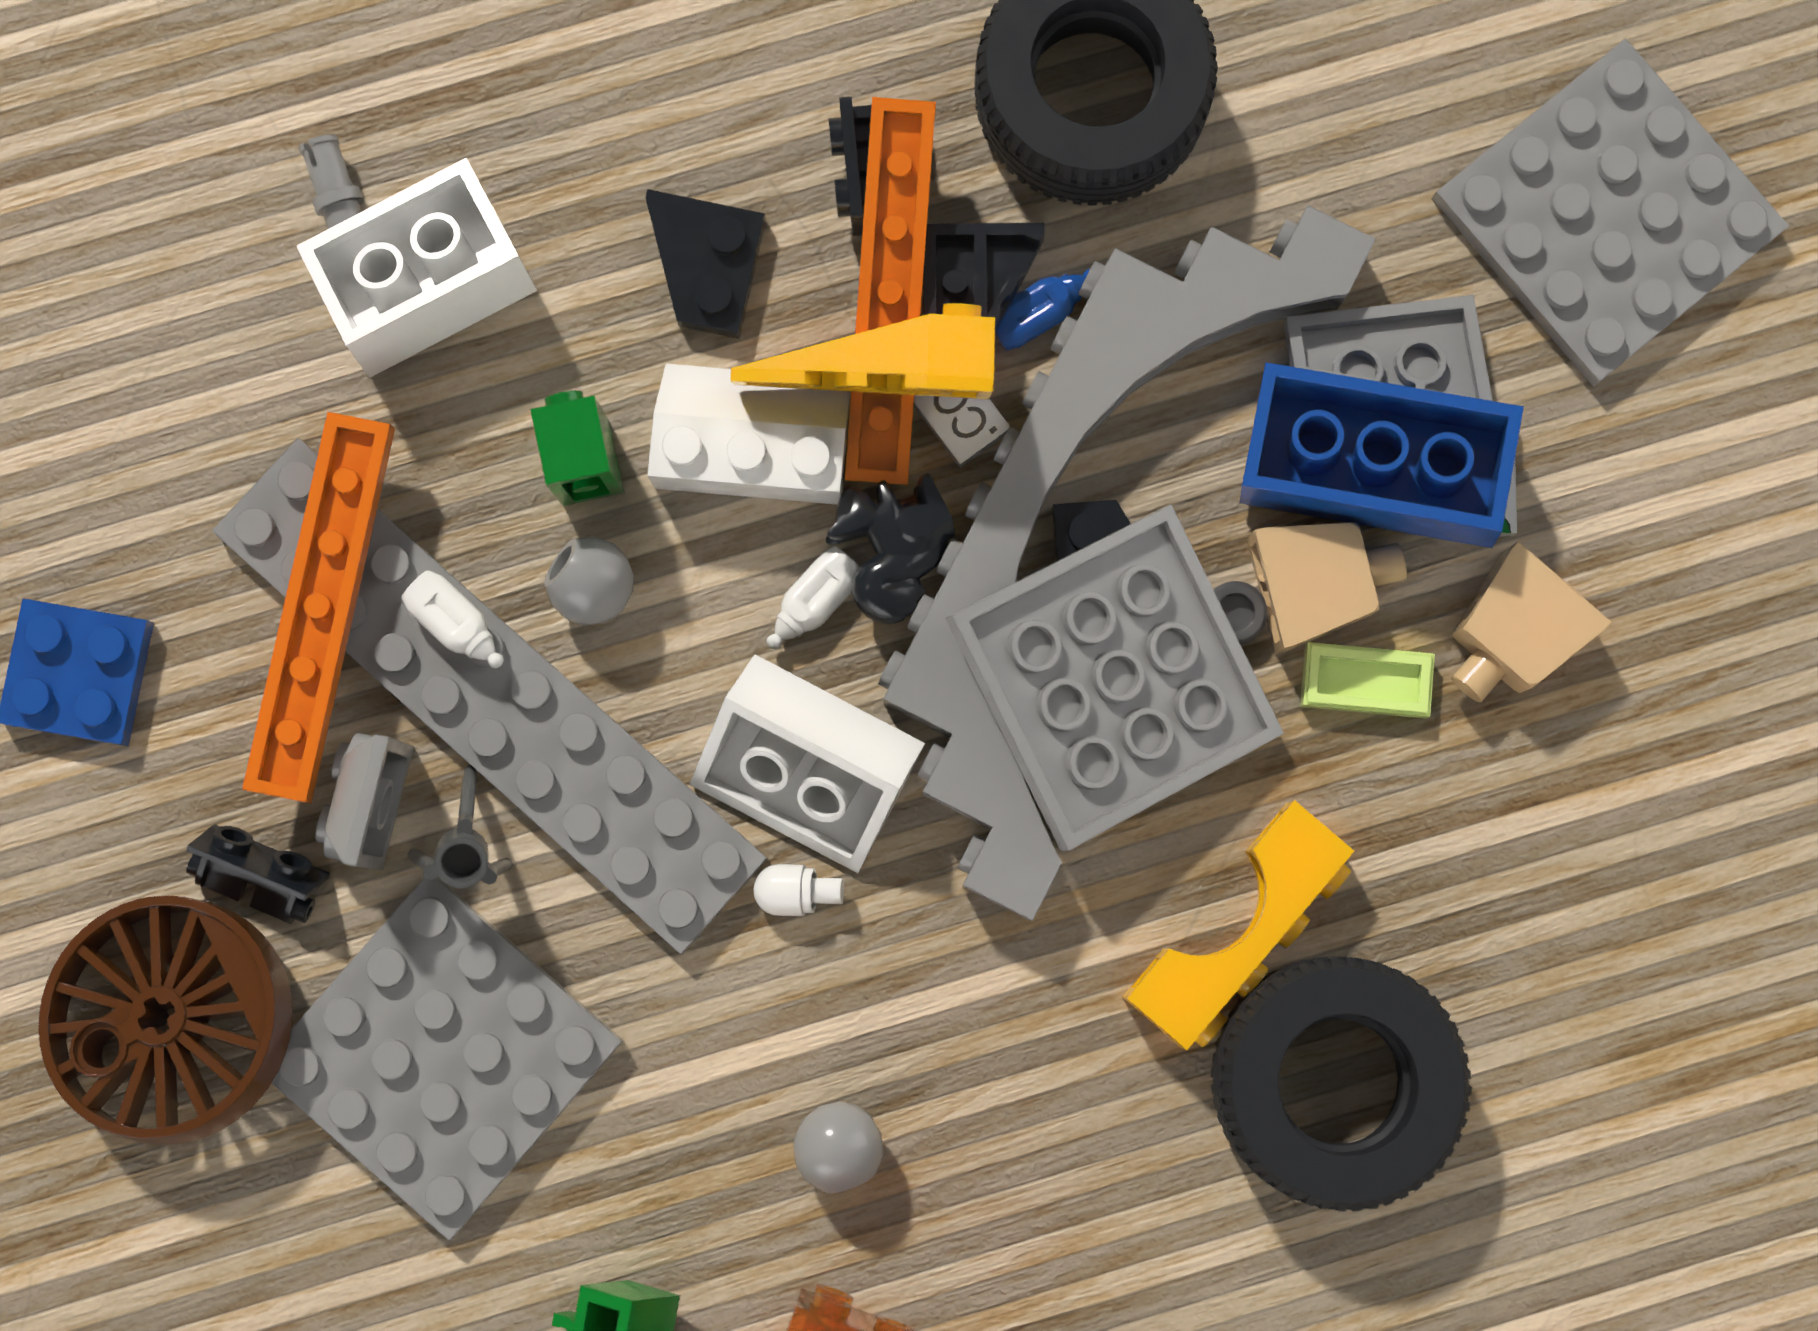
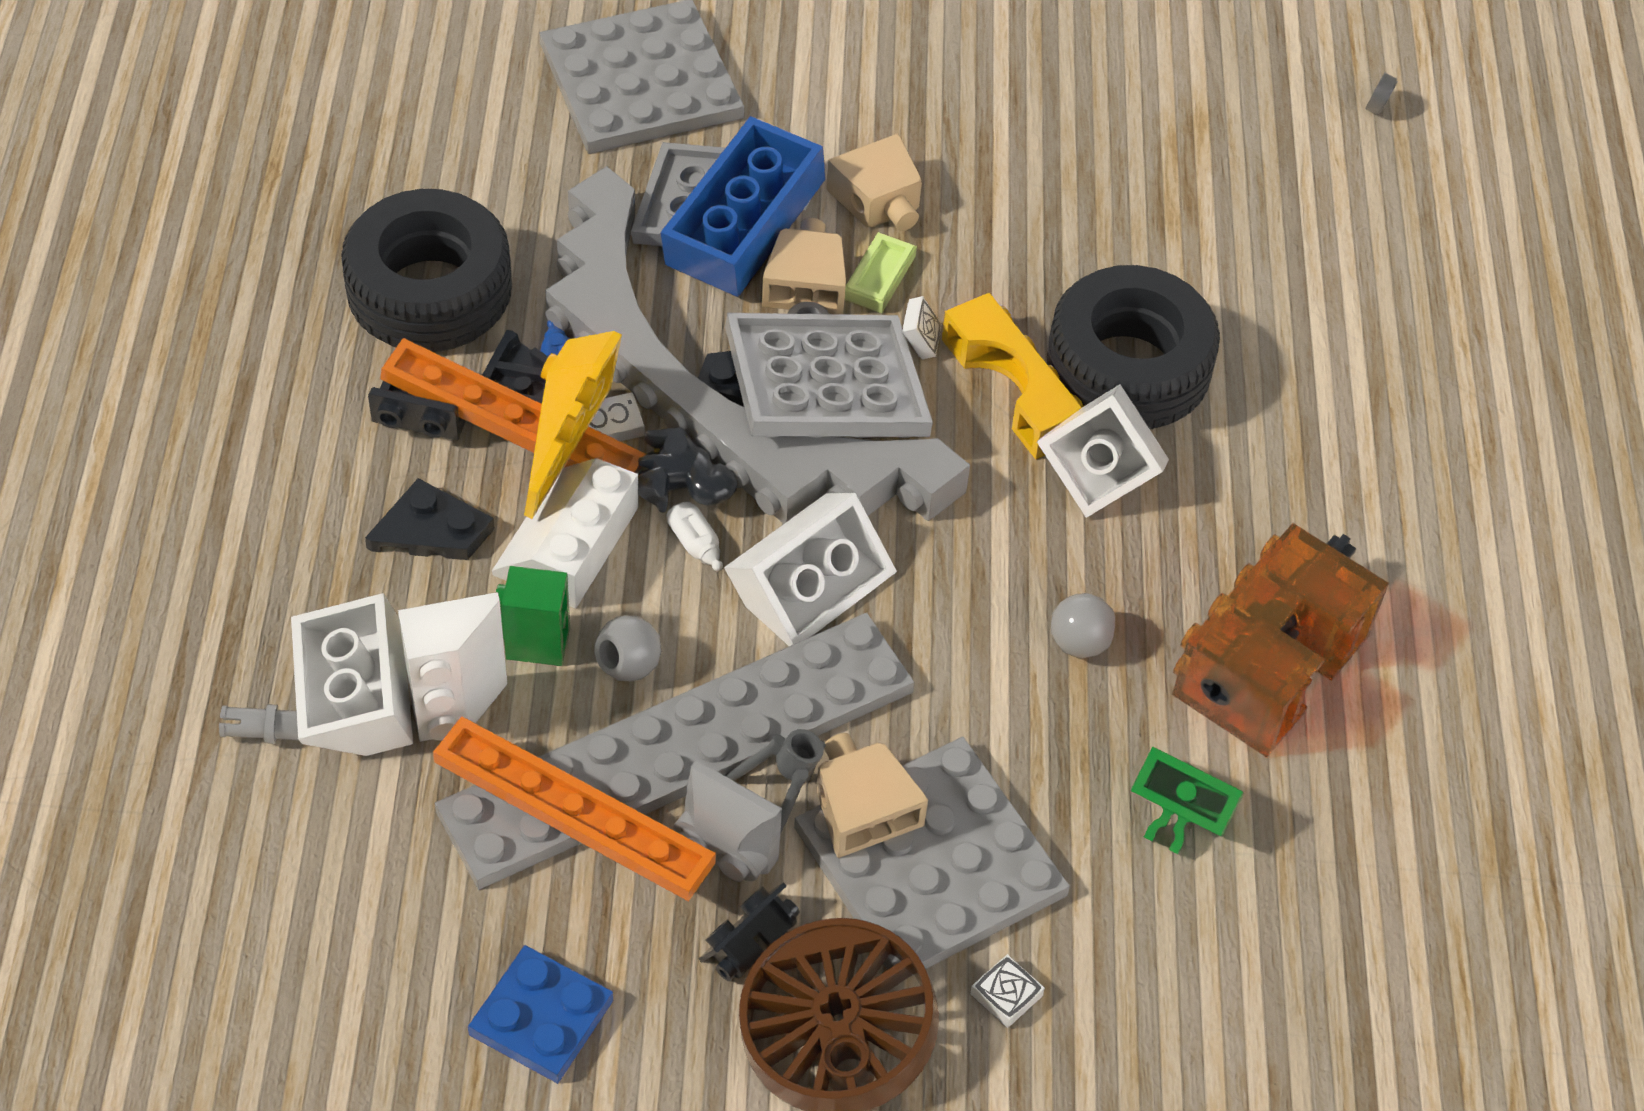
camera: 75 degrees left, 30 degrees down
white piece [402,570,504,668] -> none
white cylinder [753,864,844,916] -> none
none -> white slope [398,592,507,742]
none -> tan torso [817,733,928,858]
none -> white tile [902,296,942,360]
none -> white tile [970,954,1045,1028]
none -> white slope [1037,384,1169,518]

